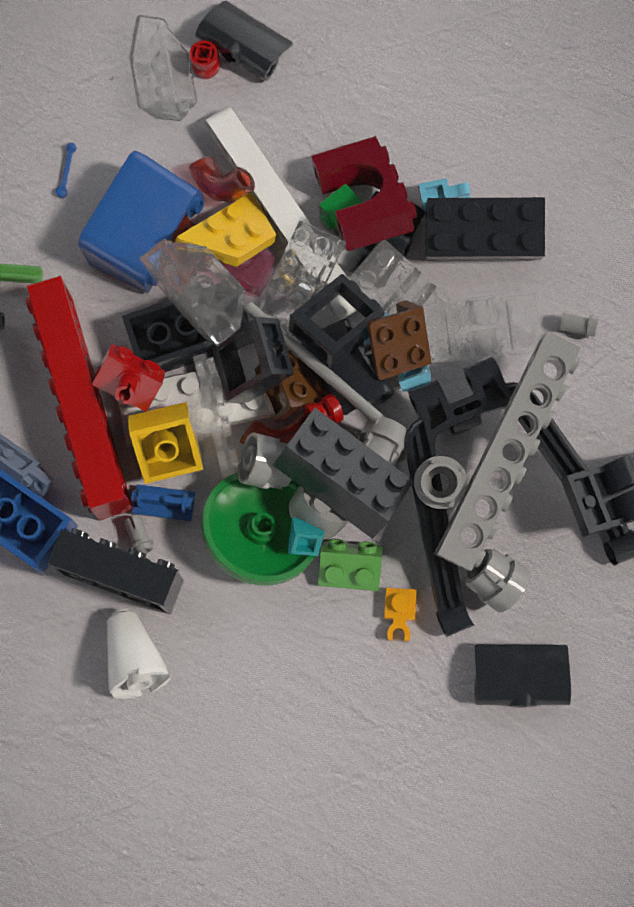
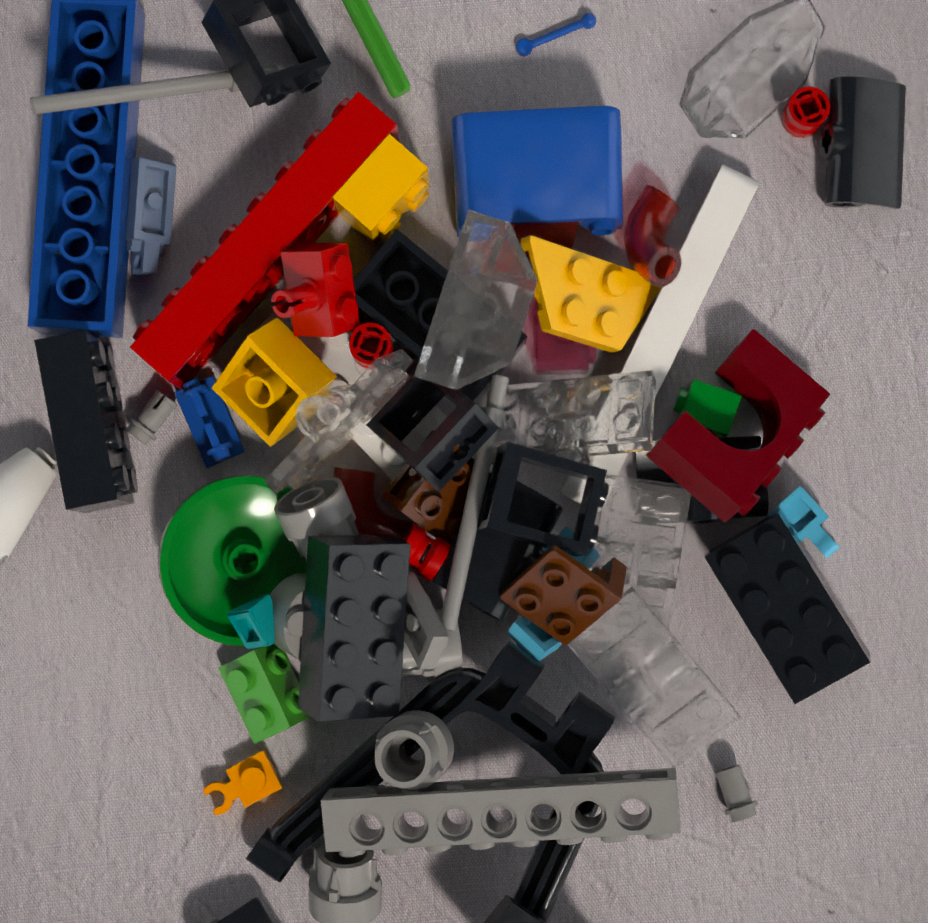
camera: 55 degrees right, 10 degrees up
none -> yellow brick [332,134,430,248]
none -> red wheel [349,322,393,370]
none -> light grey hinge [404,567,449,670]

